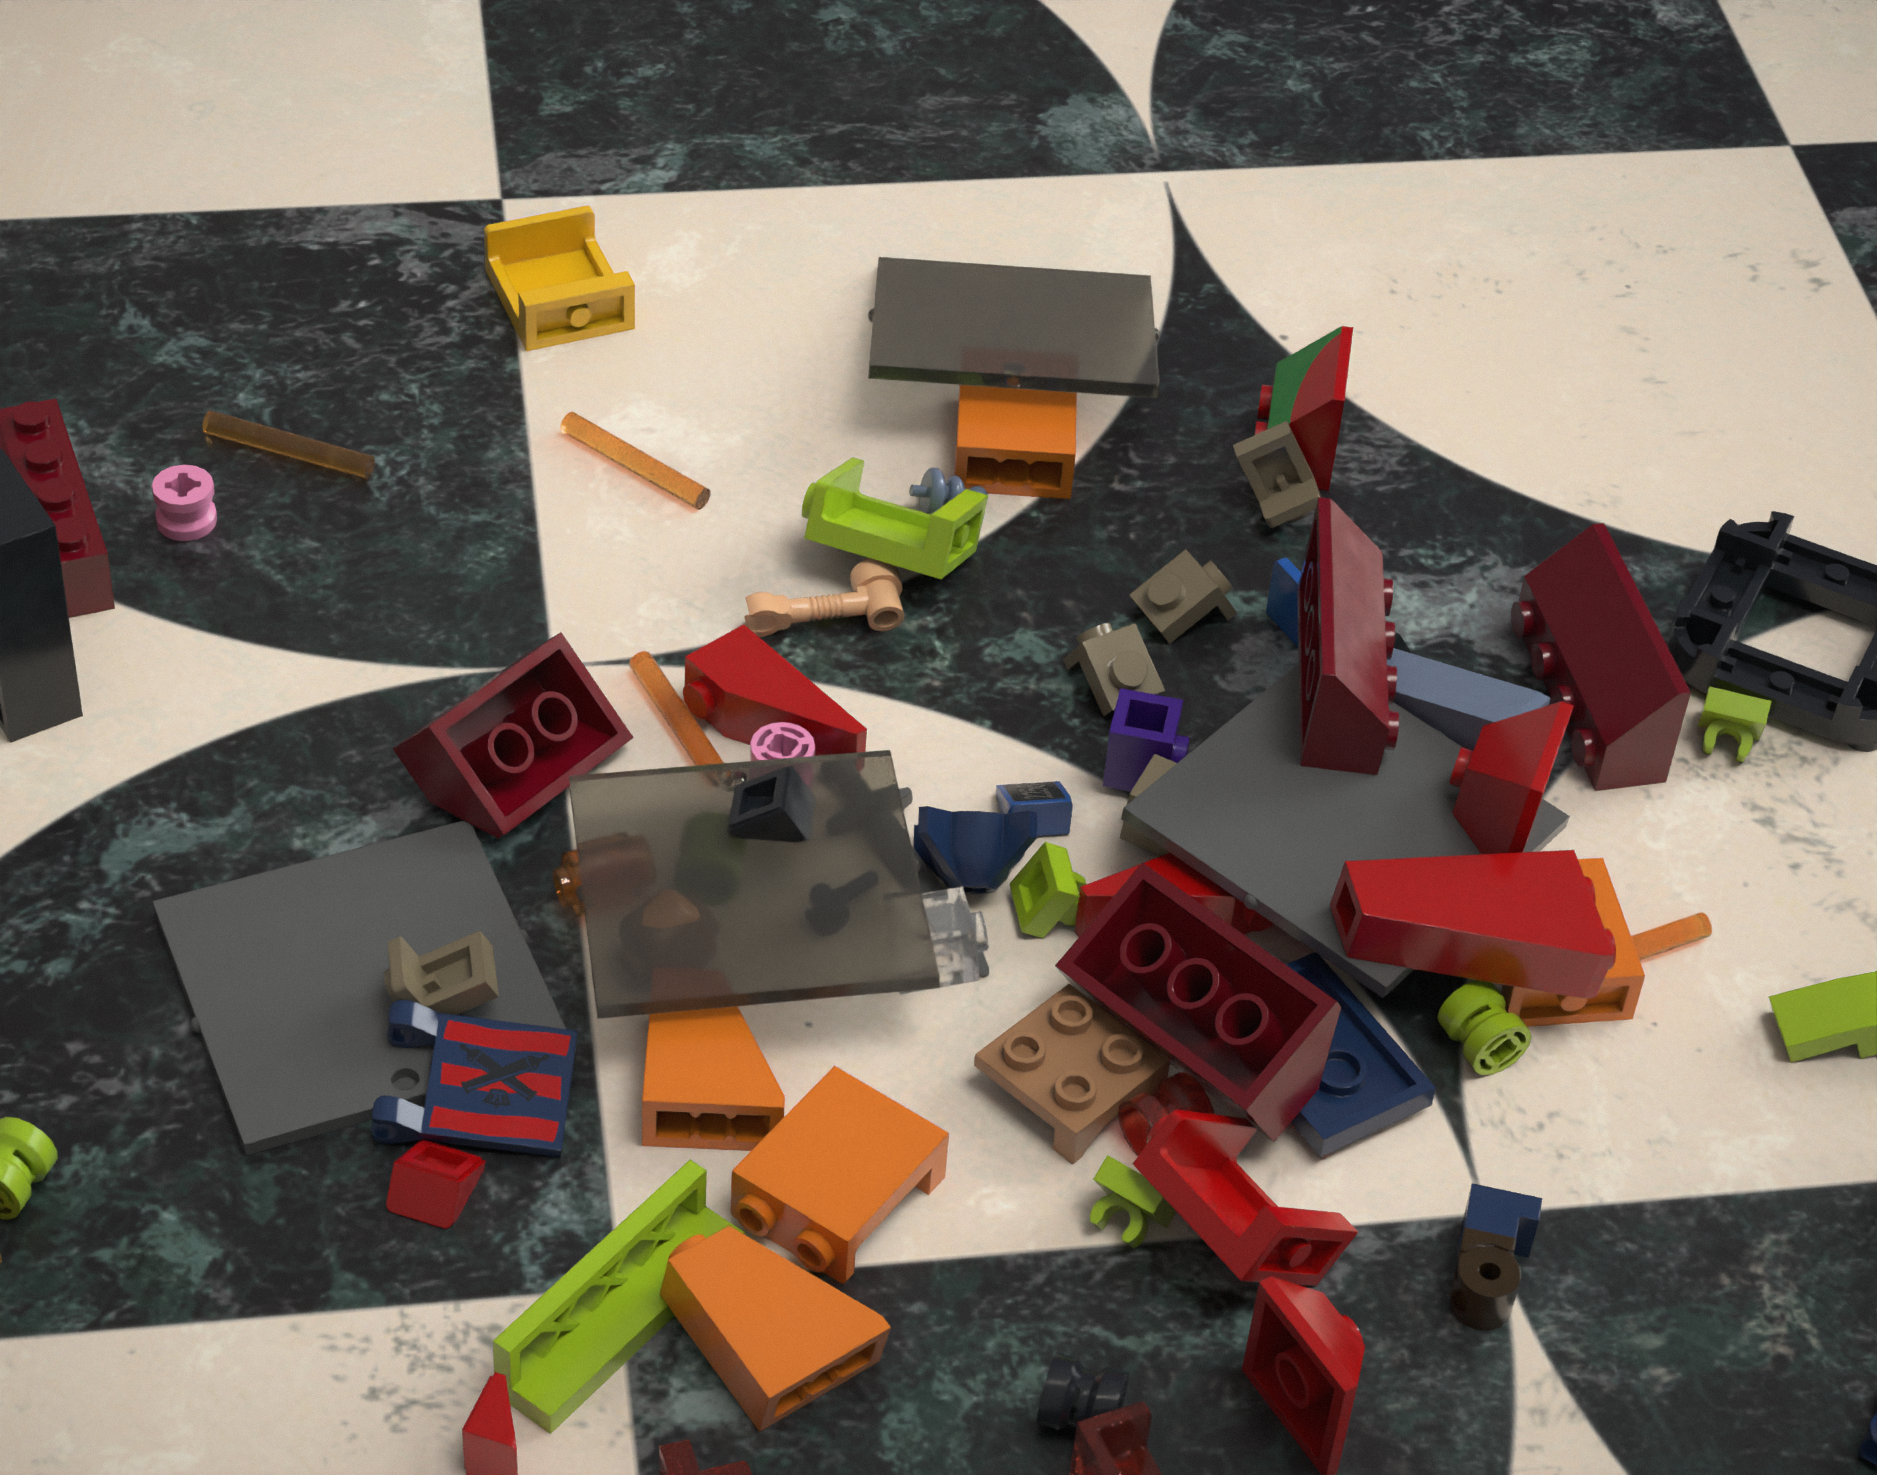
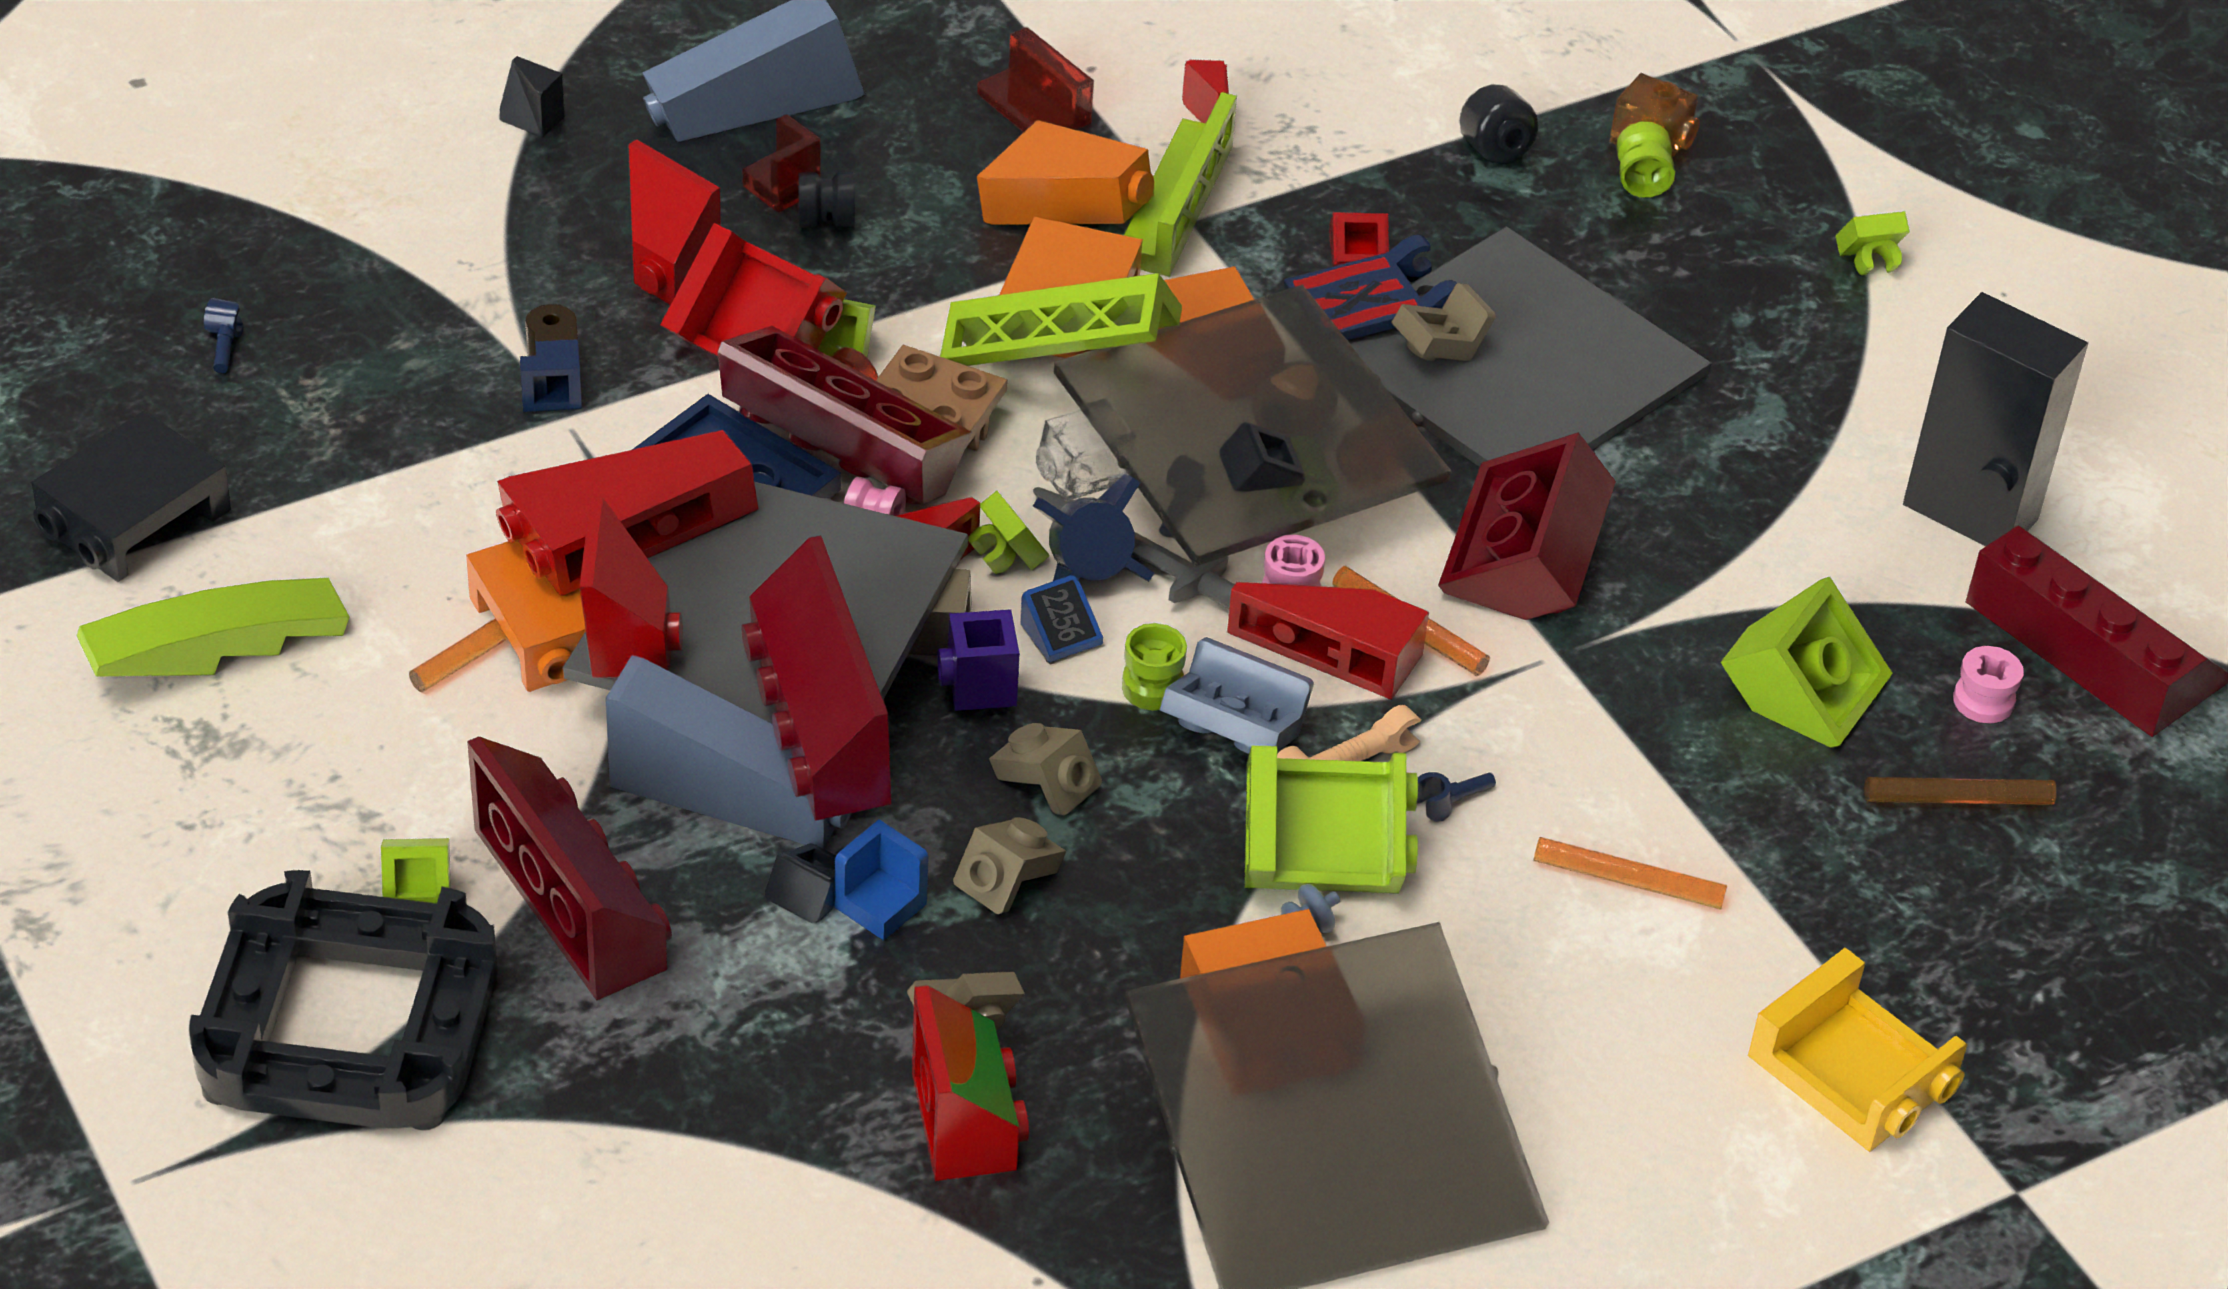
camera: 160 degrees right, 0 degrees up
none -> lime fence [940,273,1182,366]
none -> lime wheel [1122,623,1187,711]
none -> sand blue bracket [1160,637,1314,754]
none -> dark blue hand [1417,772,1496,822]
none -> black head [1459,84,1539,163]
none -> lime slope [1720,577,1893,748]

